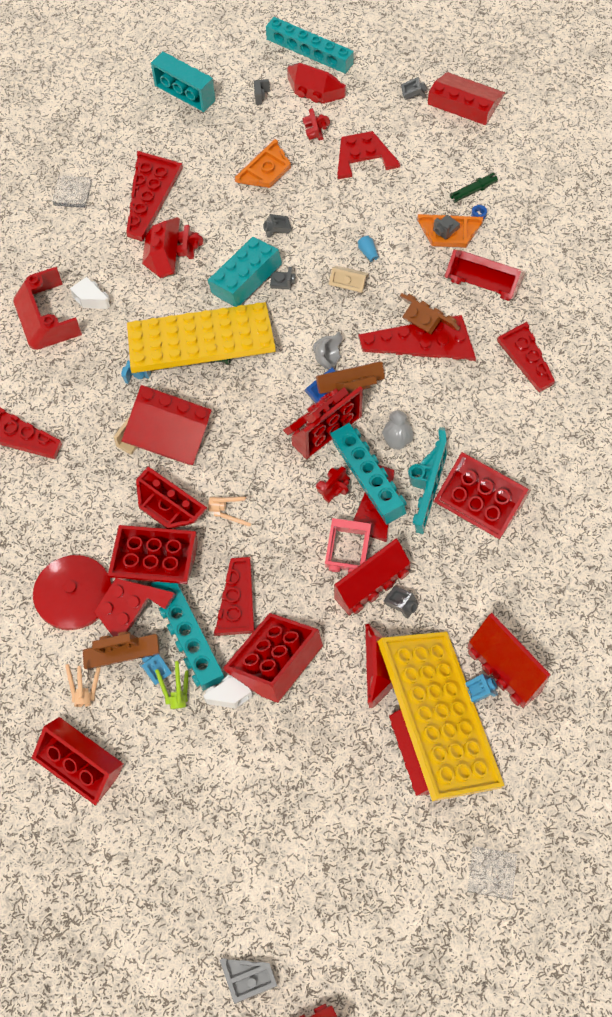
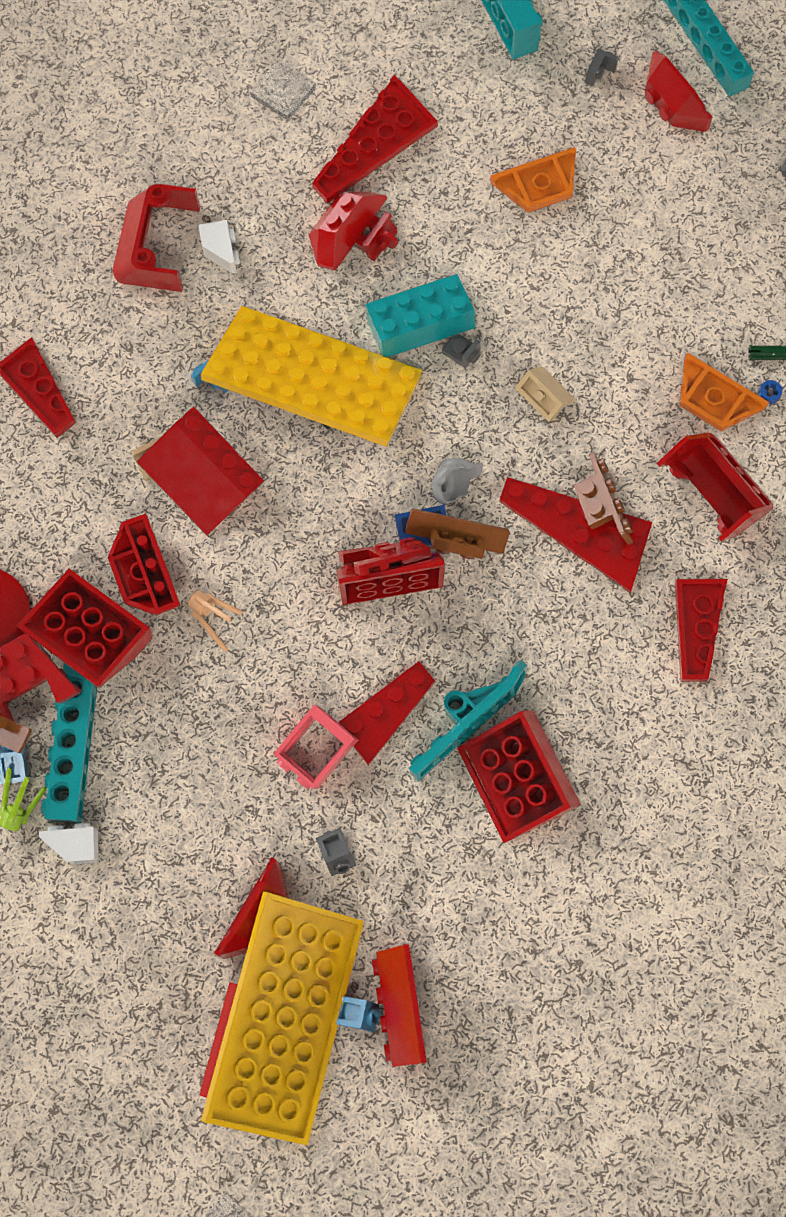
camera: 30 degrees right, 10 degrees up
red wing [214,557,254,636] -> none
red slope [223,613,323,703] -> none
dark grey bracket [263,214,292,238] -> none
red hips [302,108,330,140] -> none
red hips [316,466,350,503] -> none
teal brick [330,423,407,525] -> none
red slope [334,538,411,616] -> none
red wing [337,131,400,180] -> none
dark azure cone [357,236,379,262] -> none
light grey hair [382,410,414,450] -> none
dark grey bracket [433,214,460,240] -> none

